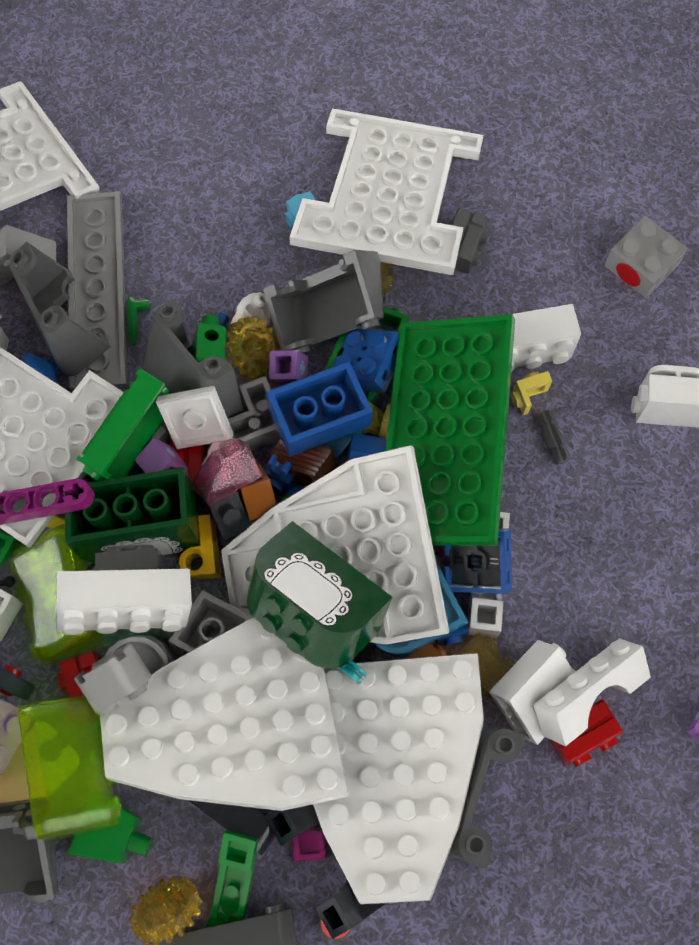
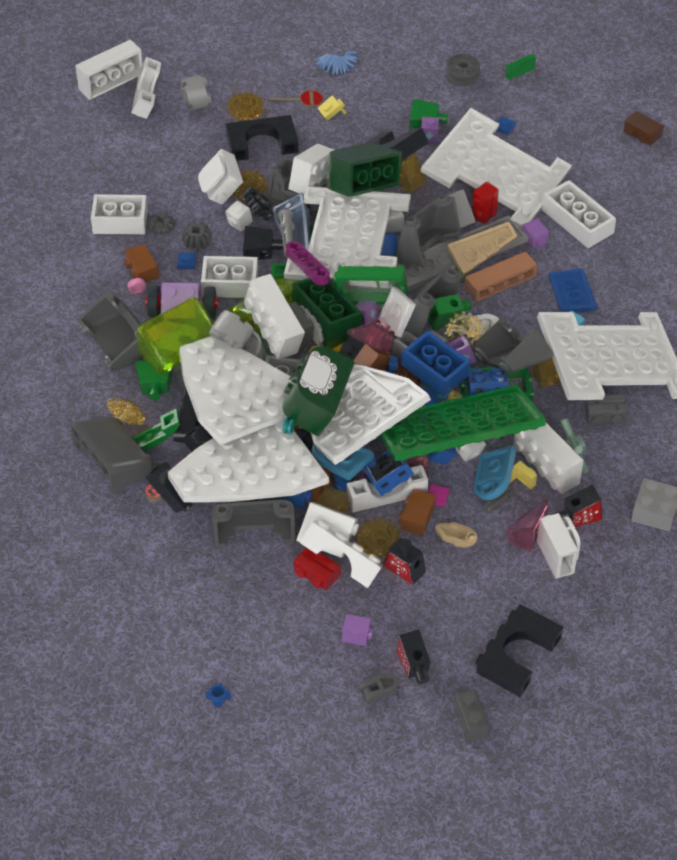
camera: 65 degrees right, 20 degrees down
none -> clear yellow gear [357,518,401,558]
none -> black torso [383,538,426,585]
none -> dark orange brick [398,489,436,536]
none -> dark pink tile [428,484,450,507]
none -> tan arm [435,522,478,548]
none -> tan wing [446,222,517,277]
none -> nougat brick [464,251,537,302]
none -> red brick [472,182,499,224]
none -> dark azure tile [473,445,516,501]
none -> clear pink slope [507,499,549,553]
none -> medium lavender brick [522,219,549,249]
none -> white brick [541,180,616,248]
none -> blue tile [548,268,597,313]
none -> black torso [555,484,602,527]
none -> sand green bar [560,418,589,474]

